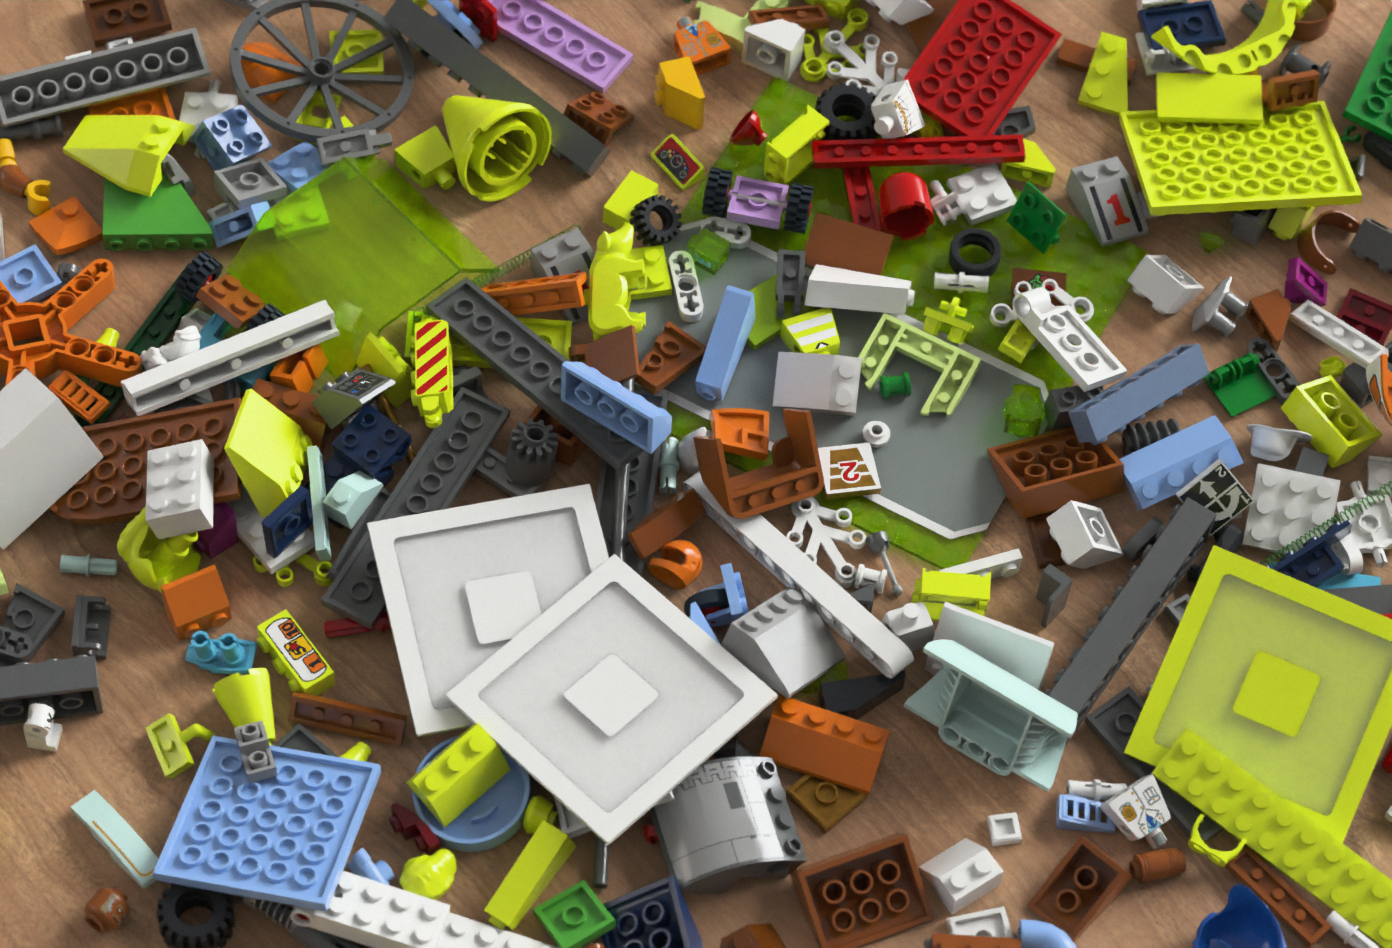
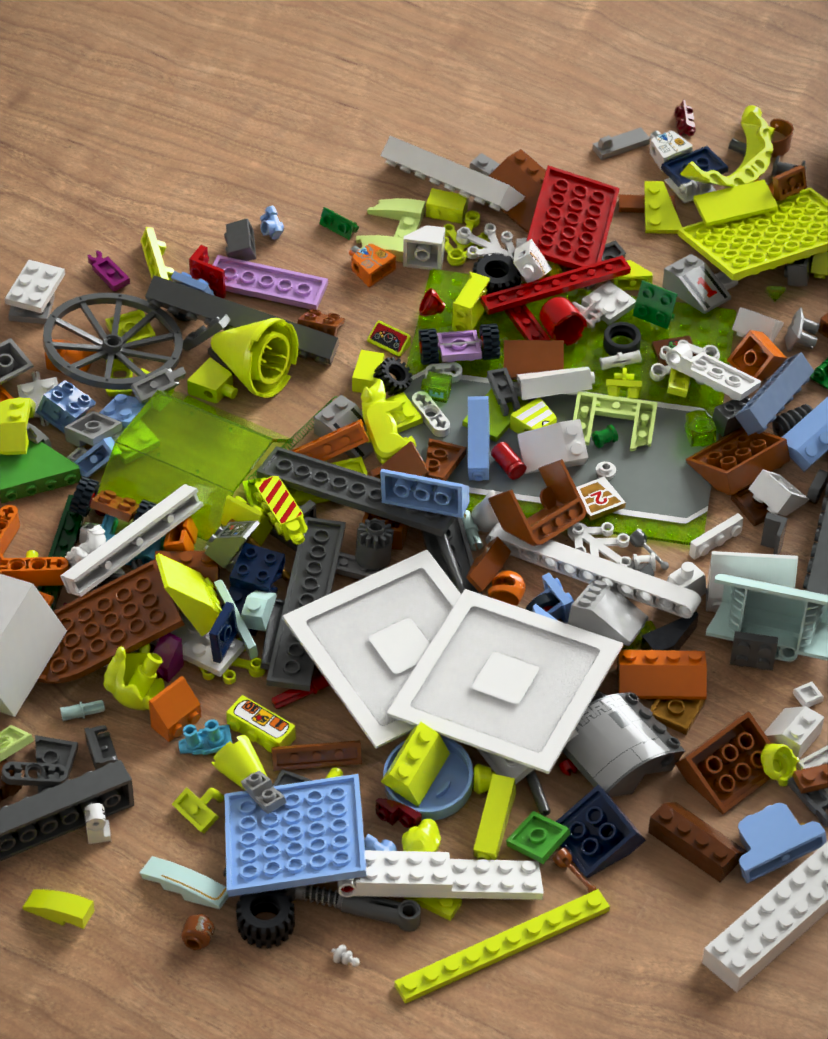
camera: 15 degrees left, 10 degrees down
white brick [145,439,214,540] -> none
yellow slope [654,56,705,130] -> none
orange plate [709,408,769,461] -> none
dark orange tile [748,5,830,30] -> none
neon yellow window [911,568,991,622] -> none
none -> dark grey hinge [183,314,231,351]
none -> red piece [491,442,527,480]
none -> orange slope [727,330,787,381]
none -> dark grey plate [730,631,778,671]
none -> neon yellow hair [761,743,799,787]

